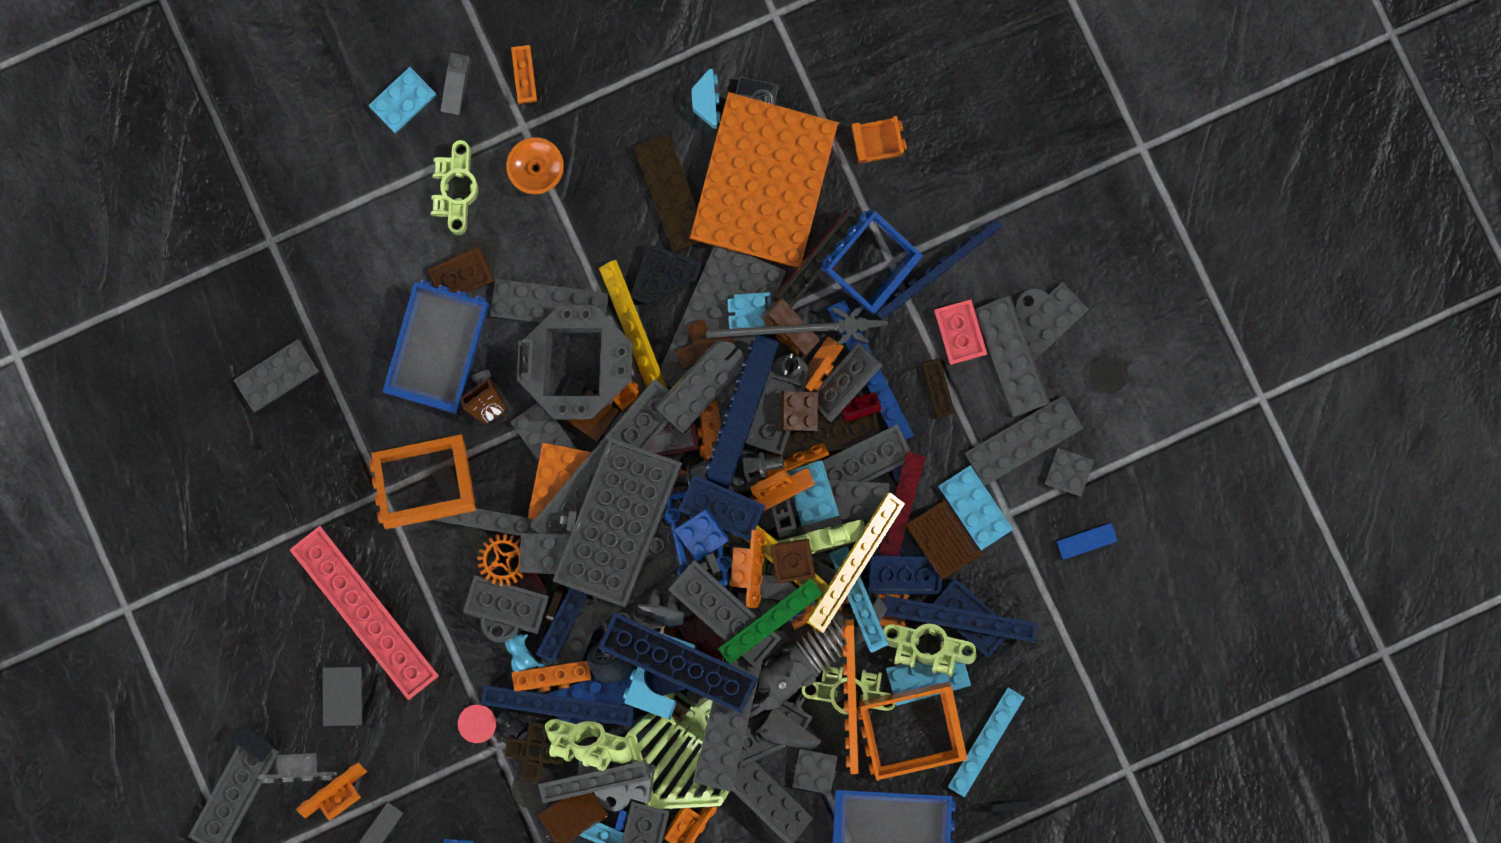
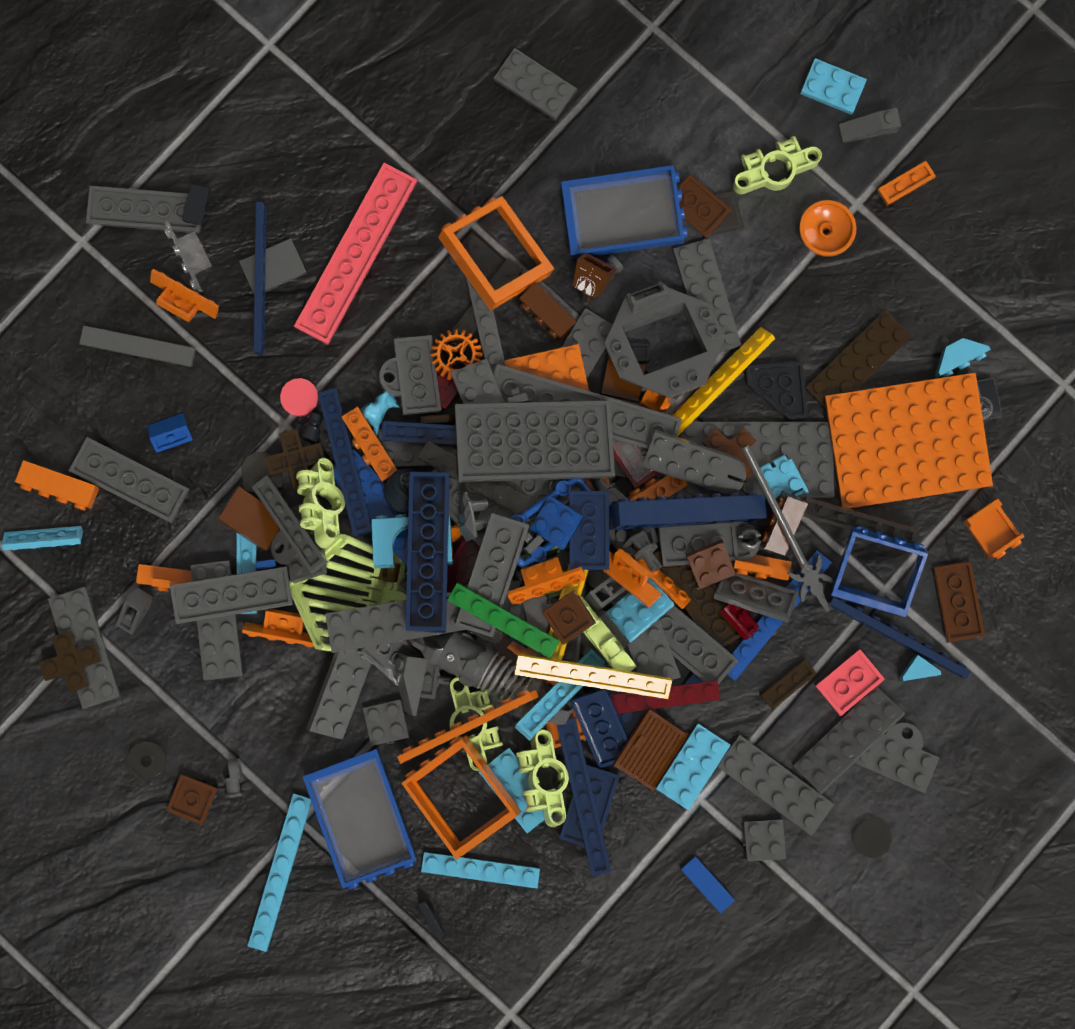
camera: 55 degrees right, 0 degrees up
none -> dark blue tile [254,202,267,356]
none -> reddish brown brick [519,282,576,340]
none -> medium azure slope [899,655,941,681]
none -> reddish brown tile [932,561,985,643]

